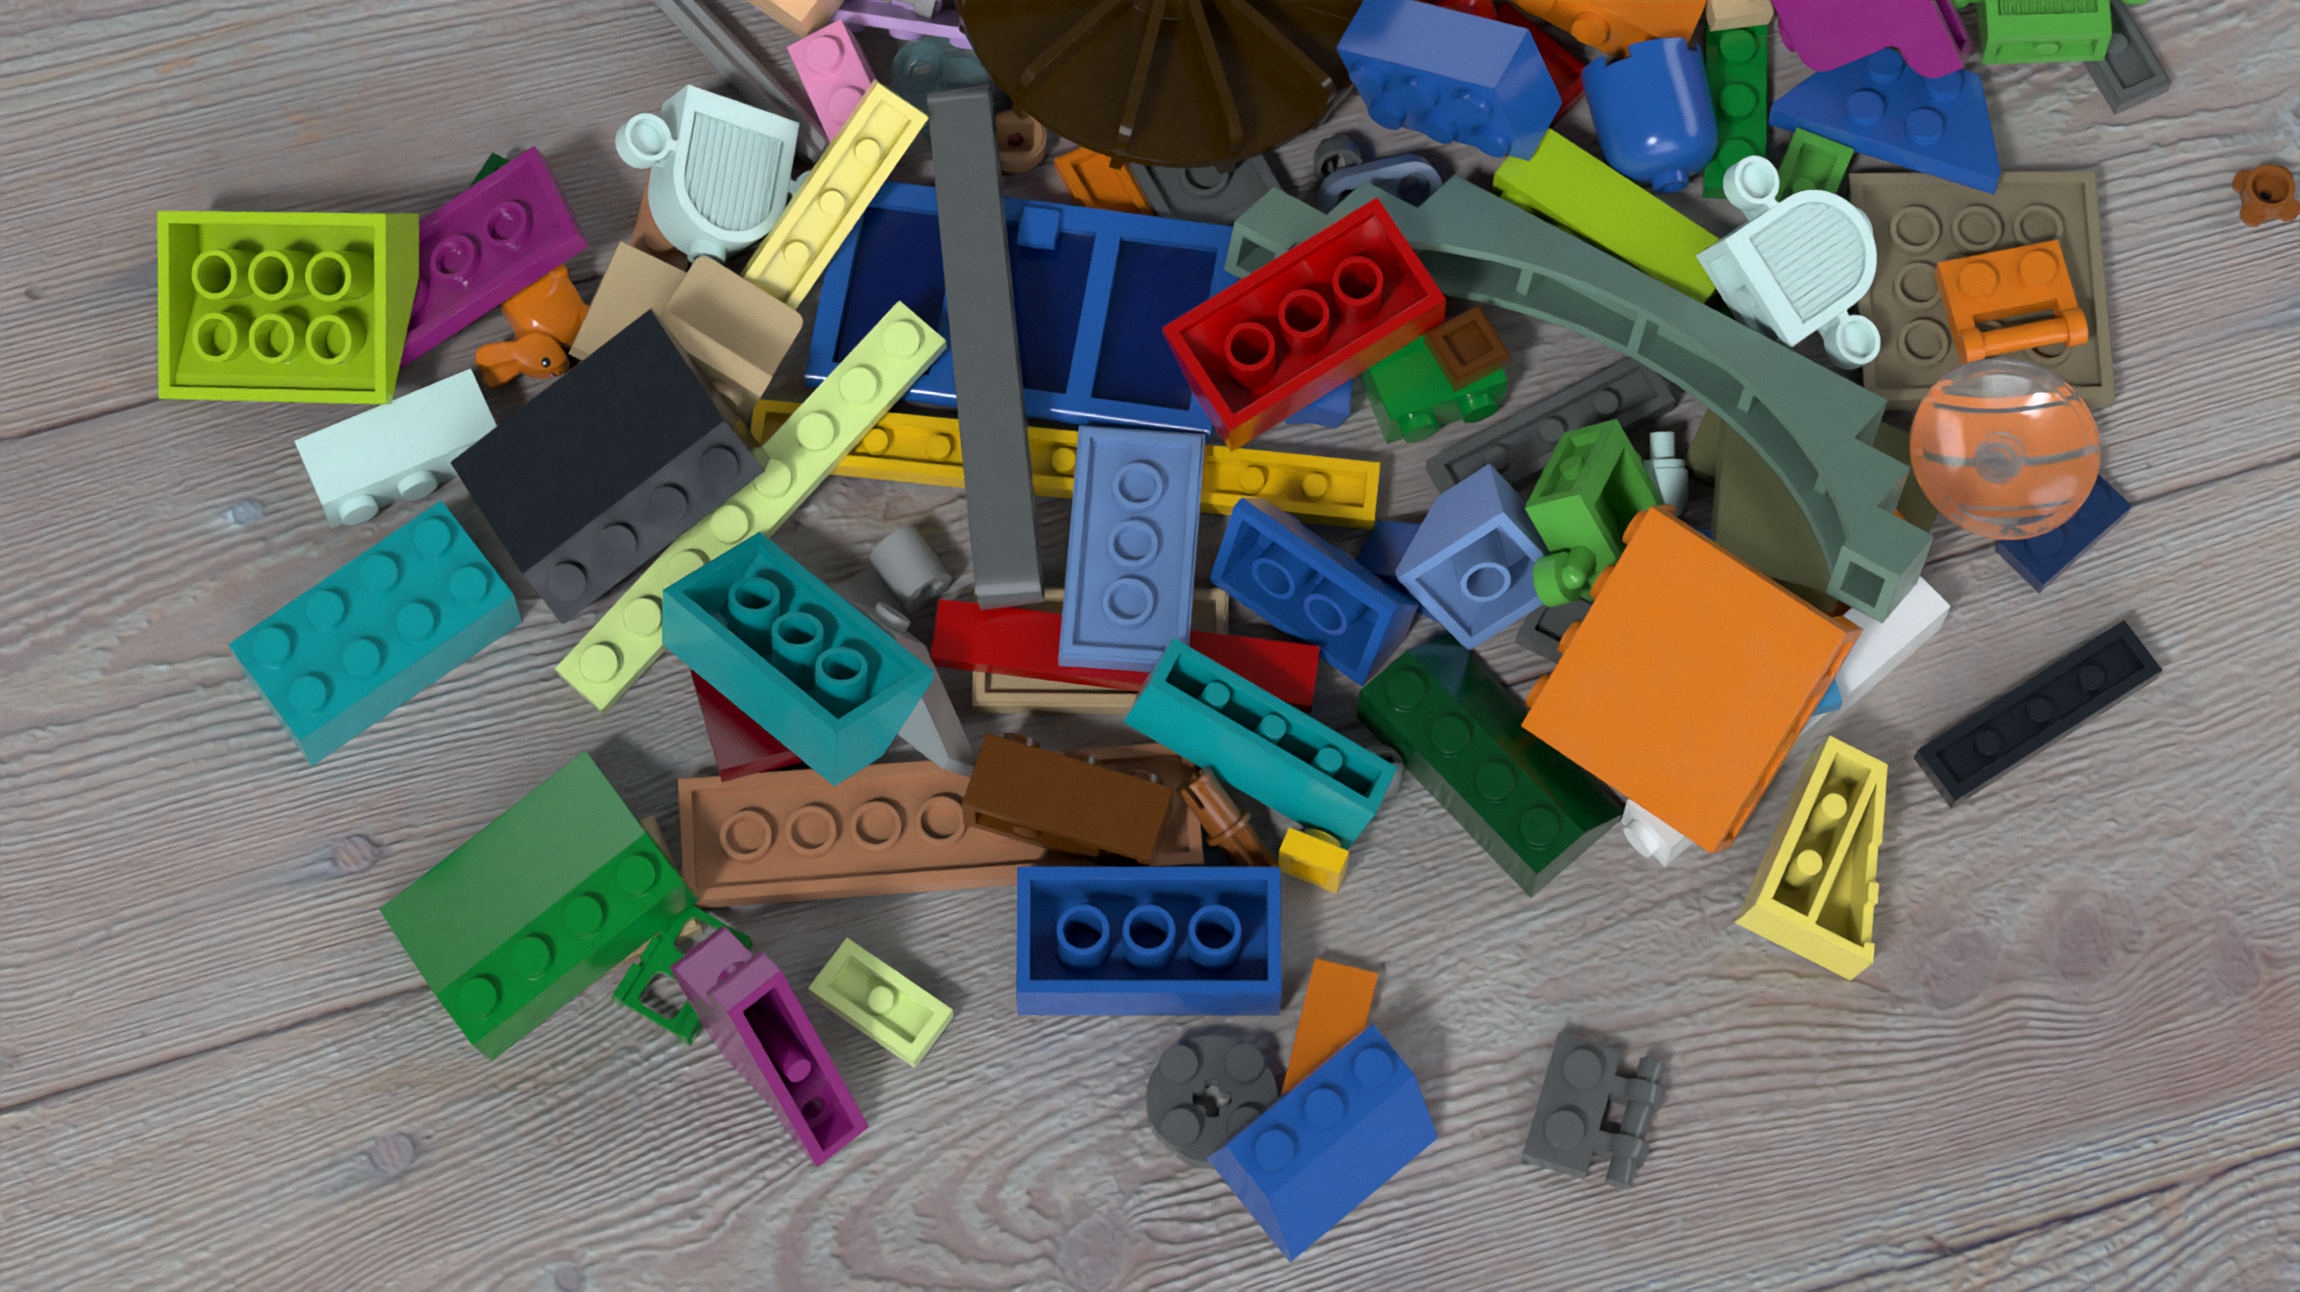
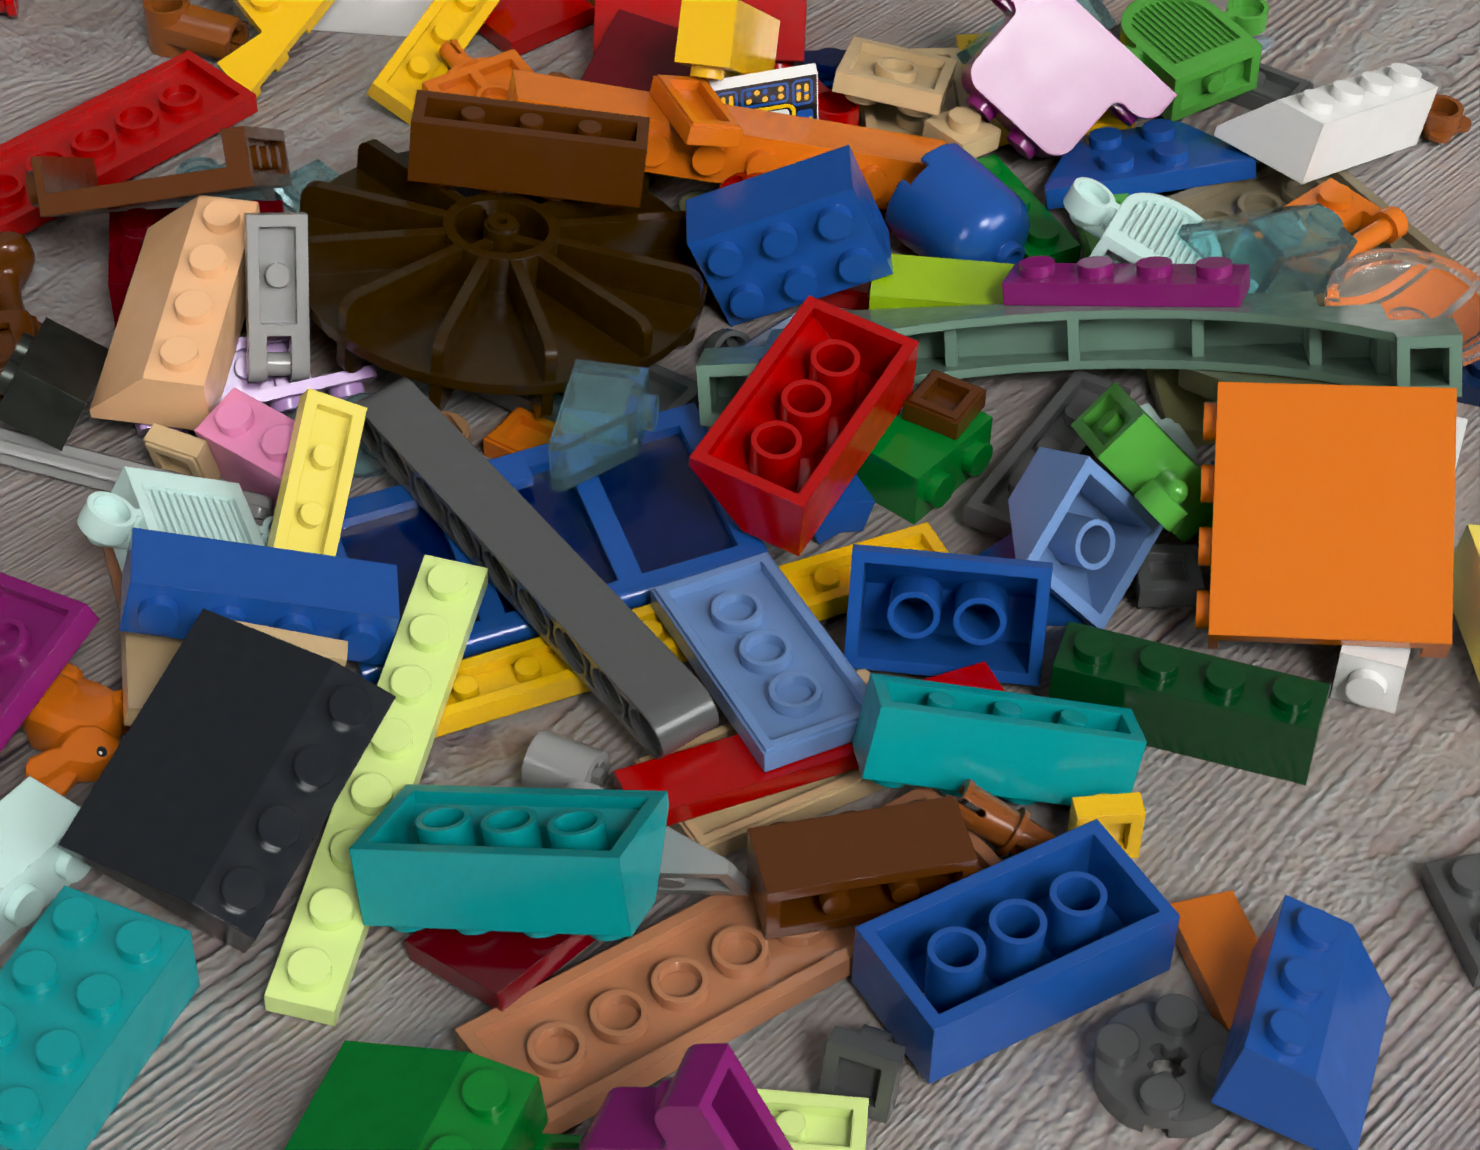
camera: 30 degrees left, 25 degrees down
none -> blue brick [119,527,400,666]
none -> tan tile [143,423,221,480]
none -> clear light blue slope [548,359,659,492]
none -> dark grey tile [817,1024,906,1124]
none -> magenta plate [1002,256,1250,307]
none -> clear light blue slope [1177,203,1358,295]
none -> white slope [1214,63,1438,184]

